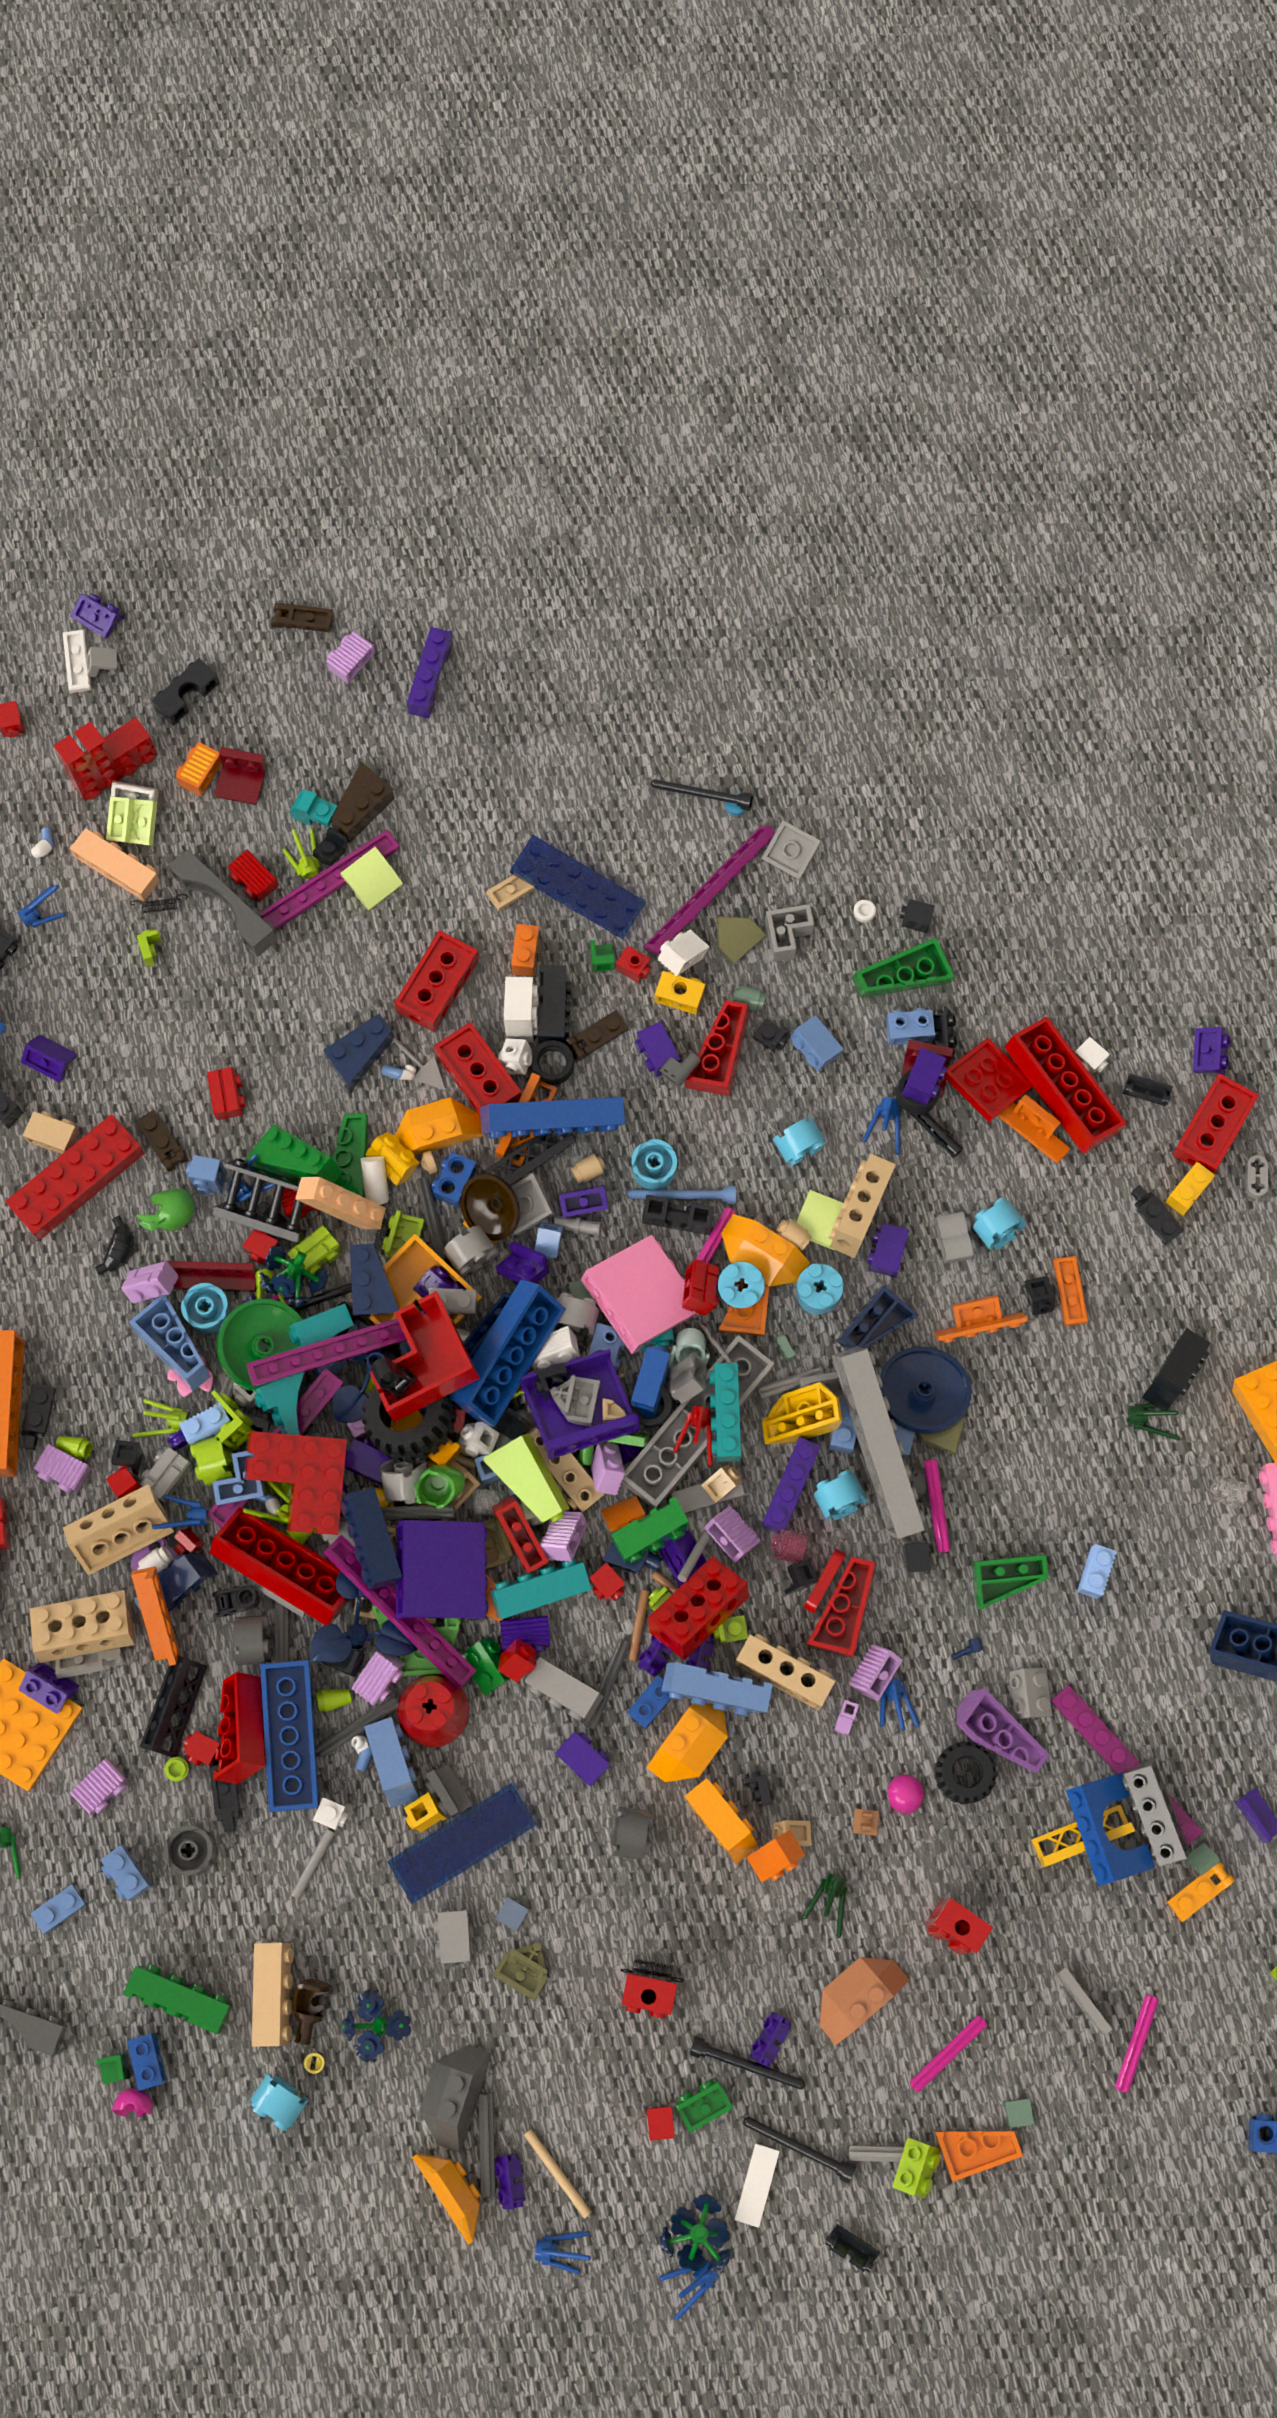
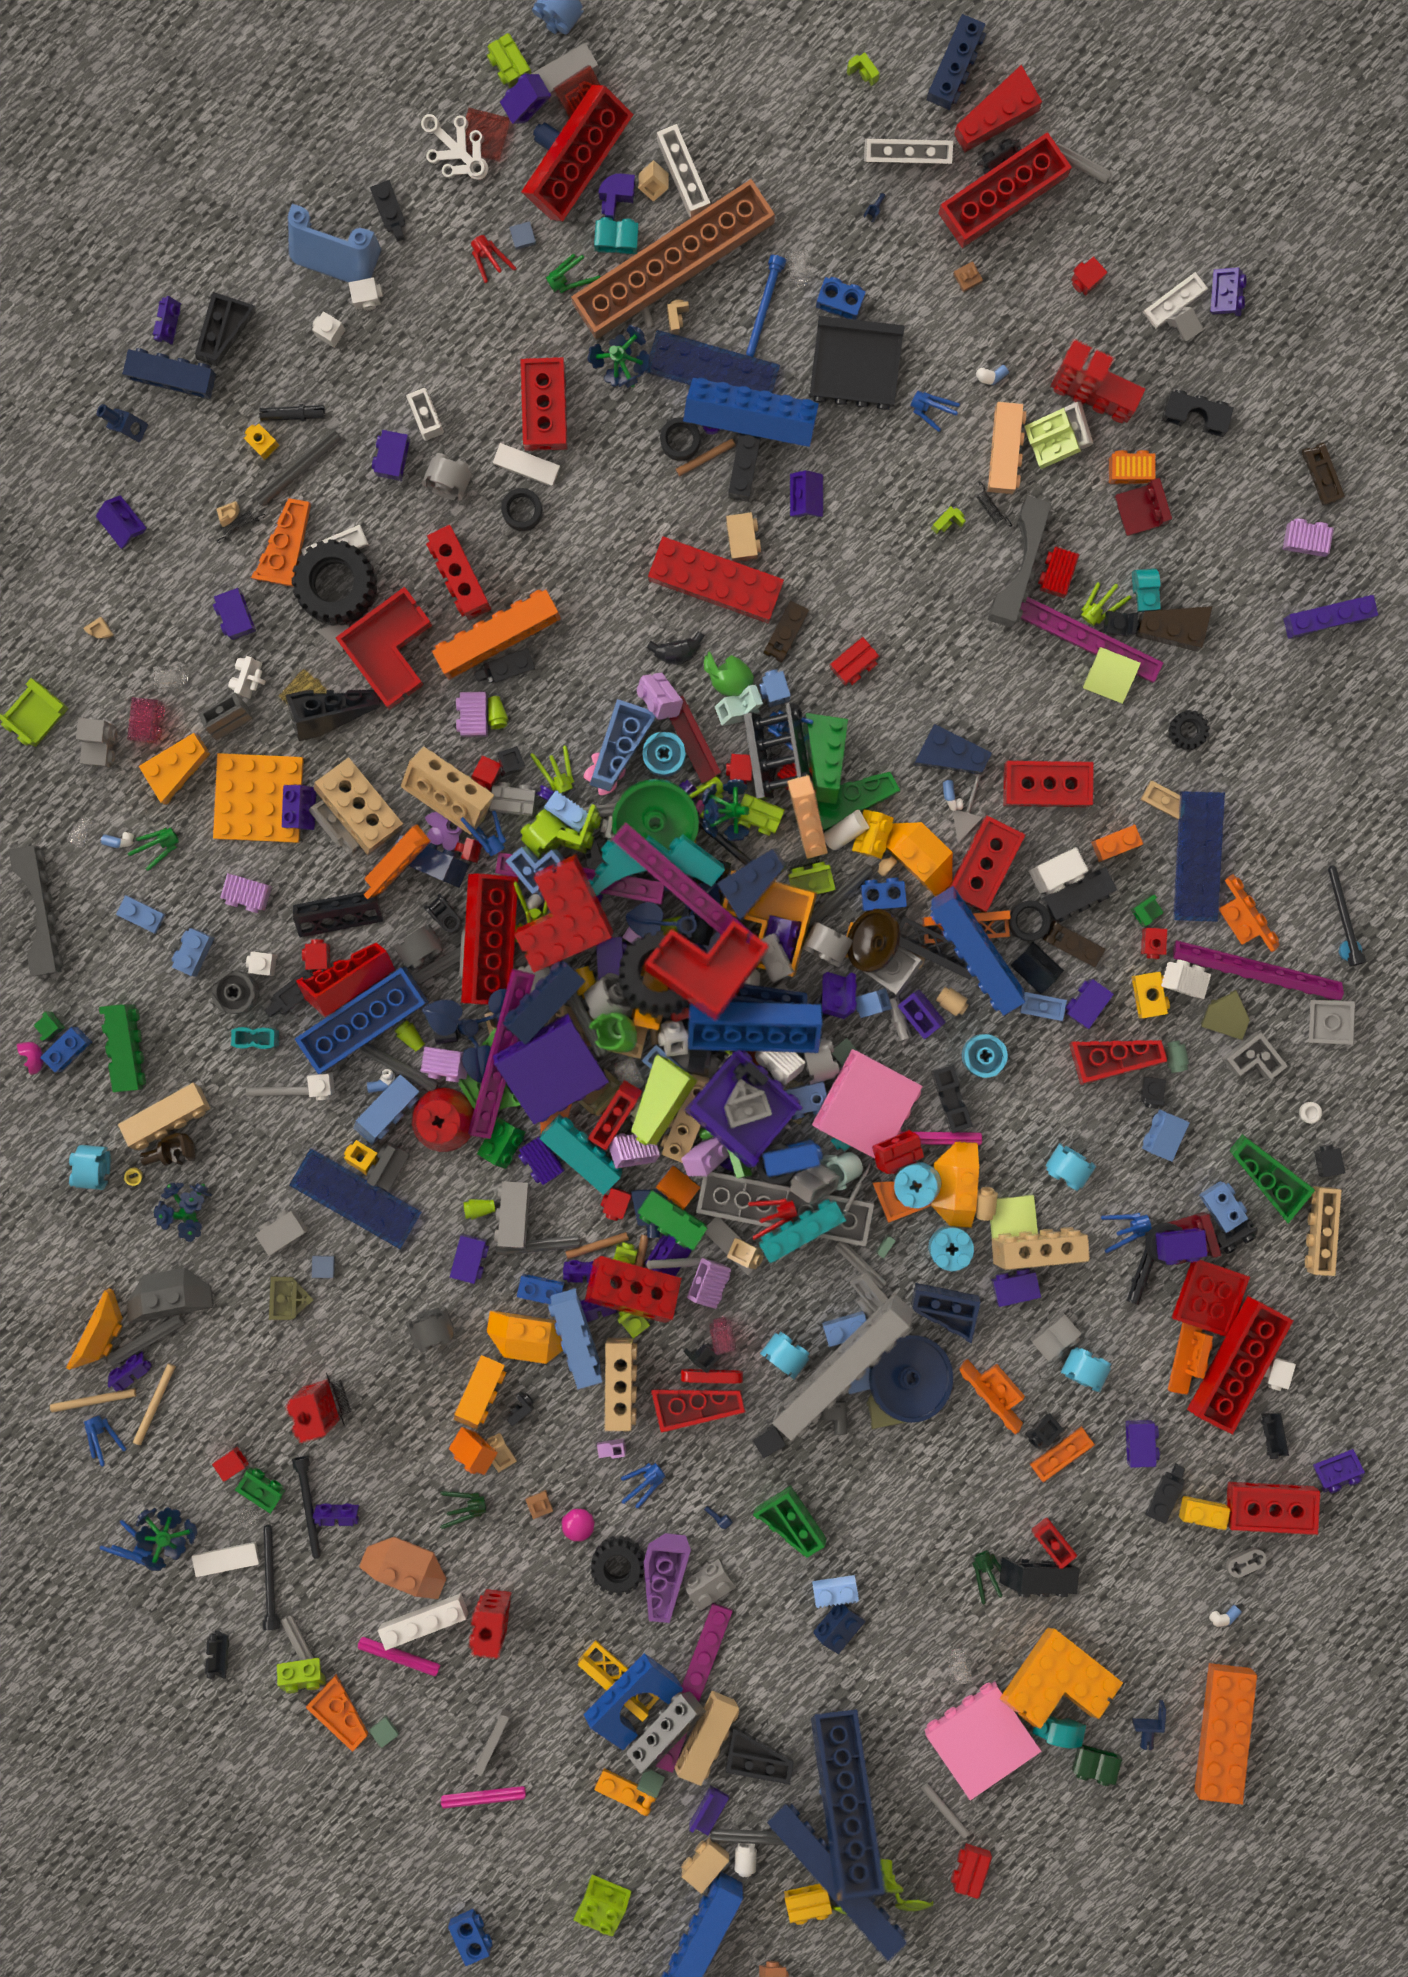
camera: 60 degrees right, 15 degrees up
white brick [138,1546,174,1572] -> none
lime plate [164,1757,189,1781] -> none
black piece [371,1358,418,1398] -> none
white brick [498,1039,533,1075] -> none
red brick [498,1638,536,1683] -> none
tan tile [602,1399,626,1423] -> none
medium blue piece [627,1186,736,1204] -> none
dark grey piece [658,1052,701,1087] -> none
dark purple brick [761,1437,821,1536] -> none
yellow wedge [762,1382,842,1445] -> none
lavender brick [849,1644,903,1701] -> none
dark pink axle [924,1459,950,1553] -> none
none -> tan bar [50,1388,137,1413]
none -> teal brick [231,1027,279,1049]
none -> white brick [246,952,277,976]
none -> white brick [378,1593,469,1651]
none -> lime cone [463,1199,495,1220]
none -> tan brick [674,1691,739,1786]
none -> light aqua brick [715,685,763,726]
none -> black wedge [725,1725,794,1785]
none -> dark blue bracket [813,1603,866,1655]
none -> black panel [1011,941,1064,994]
none -> medium blue plate [1020,992,1067,1021]
none -> red brick [1031,1517,1077,1568]
none -> dark purple brick [1125,1420,1160,1468]
none -> black tyre [1168,710,1210,750]
none -> orange bracket [1219,874,1280,952]
none -> tan brick [1305,1186,1341,1276]

